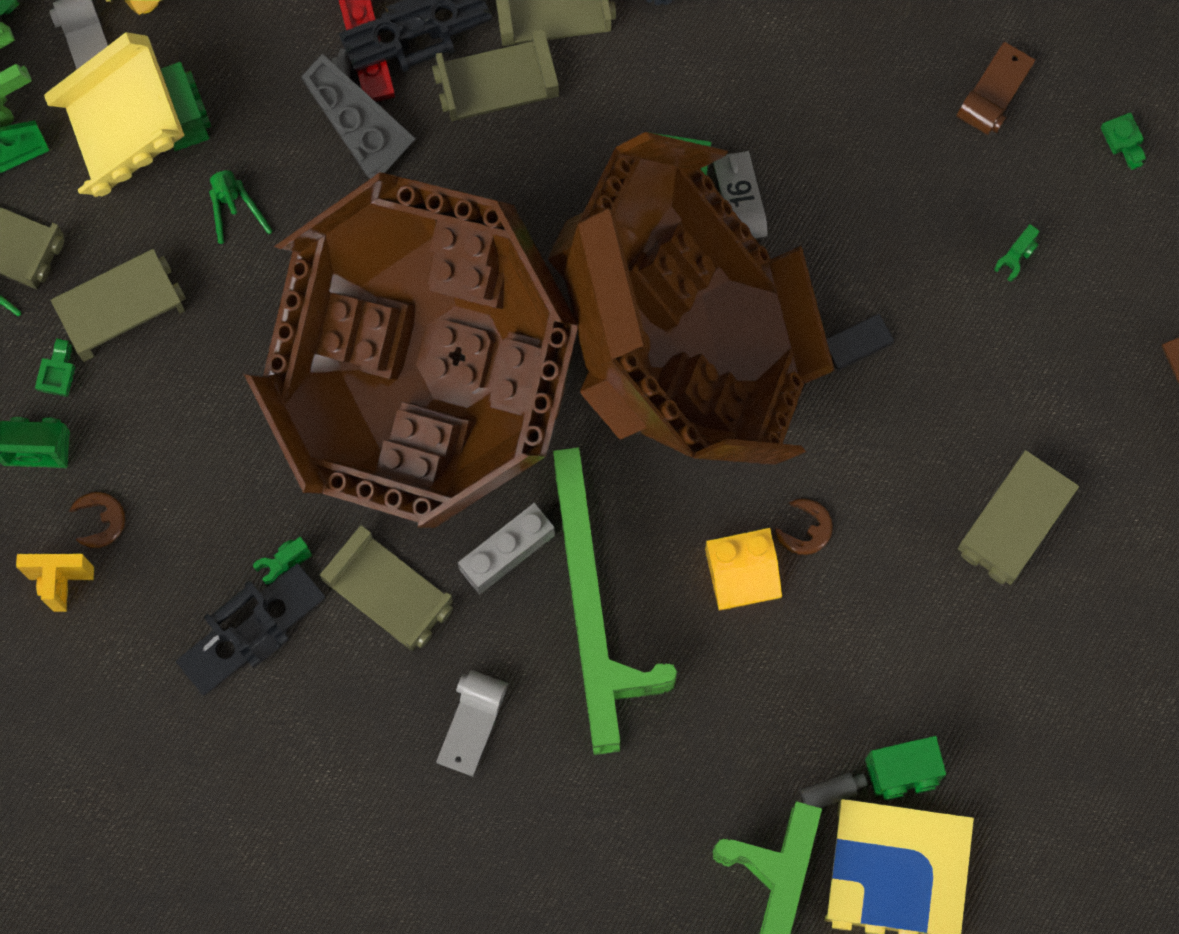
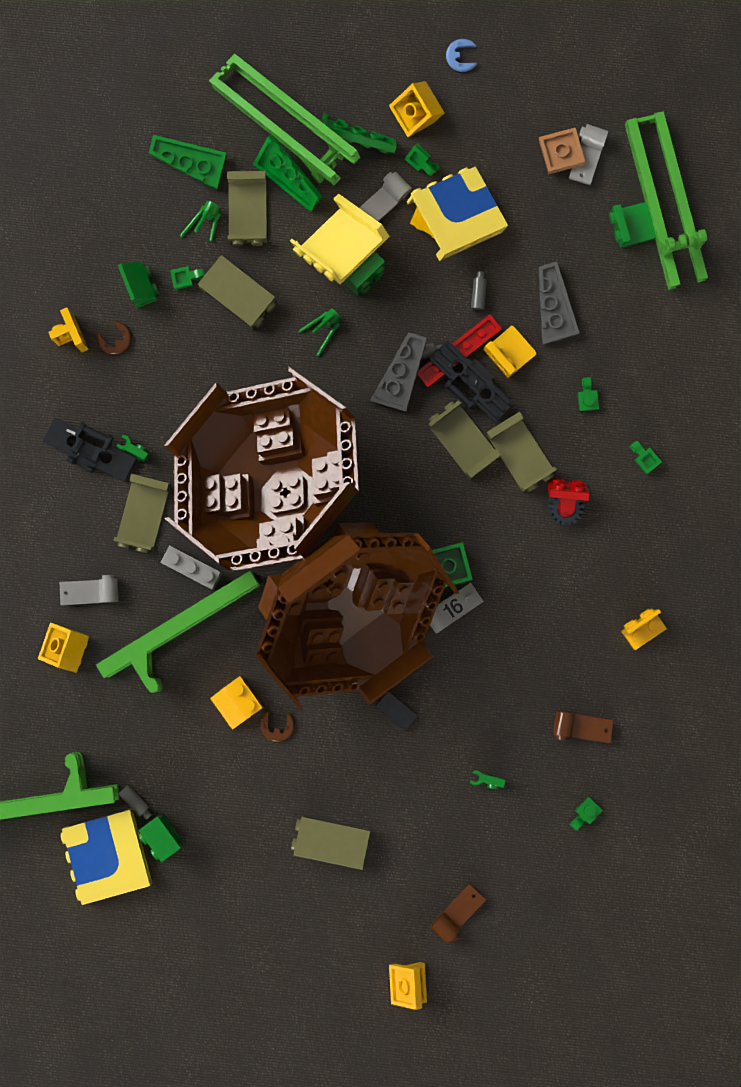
camera: 65 degrees right, 10 degrees up
none -> yellow slope [38,623,89,673]

